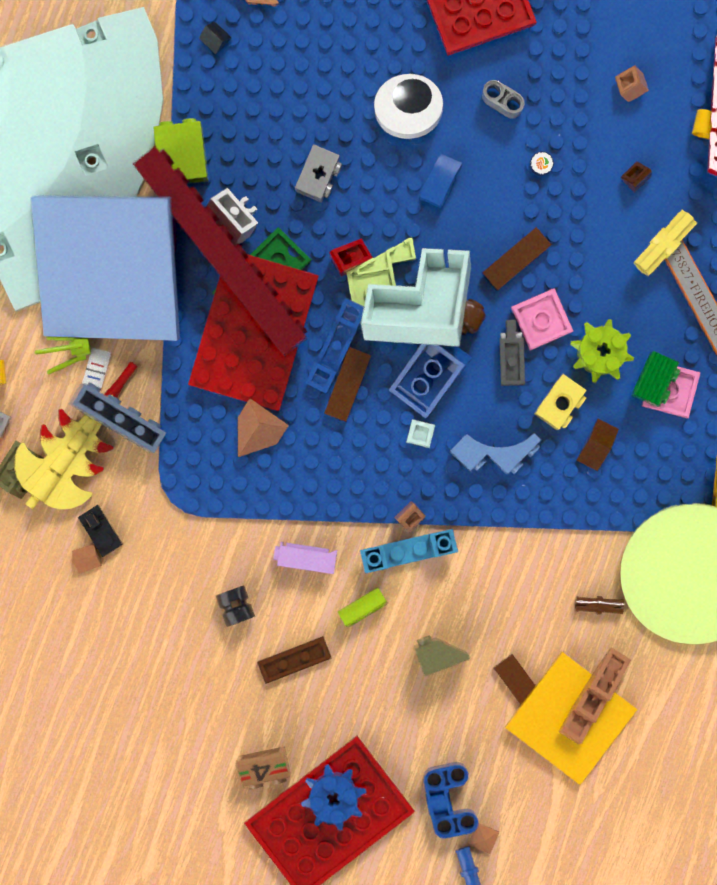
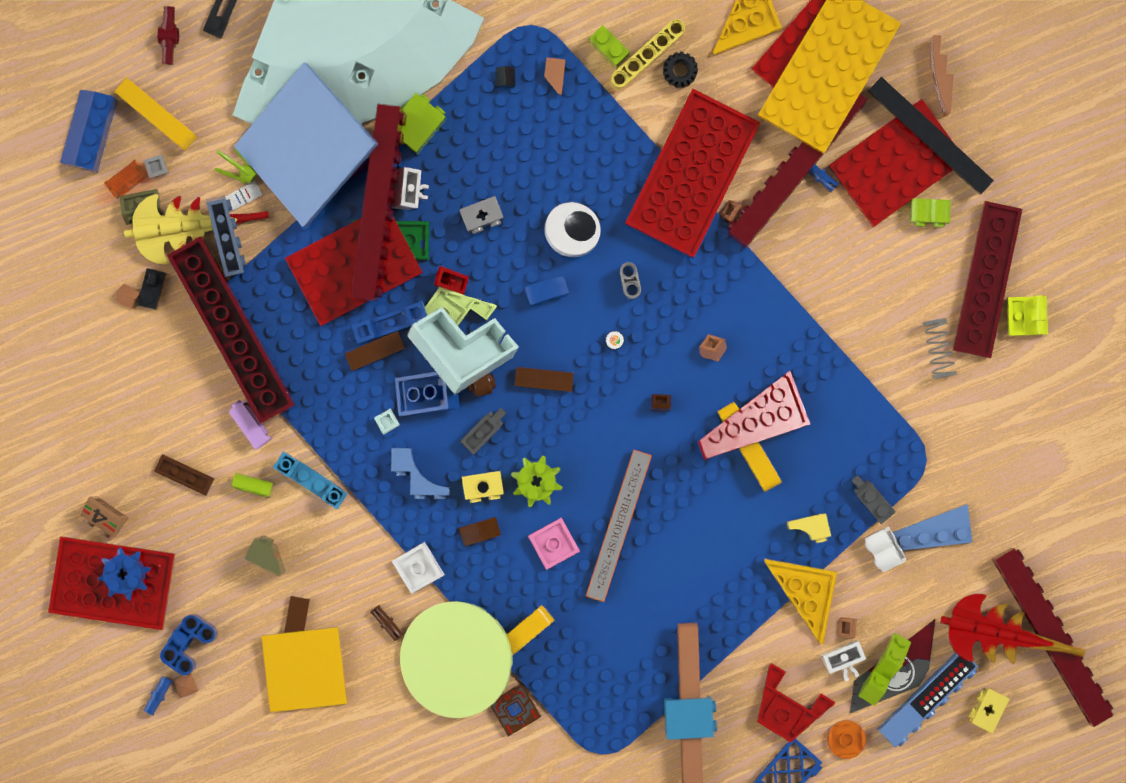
camera: 40 degrees right, 0 degrees up
black wheel [216,585,255,627] -> none
nougat slope [238,399,289,457] -> none
nougat slope [394,501,426,532] -> none
bright pink tile [511,288,573,351] -> none
nougat slope [559,647,631,744] -> none
green brick [631,351,680,407] -> none
light yellow piece [634,210,697,276] -> none
none -> dark red brick [167,236,297,424]
none -> white tile [392,542,445,594]

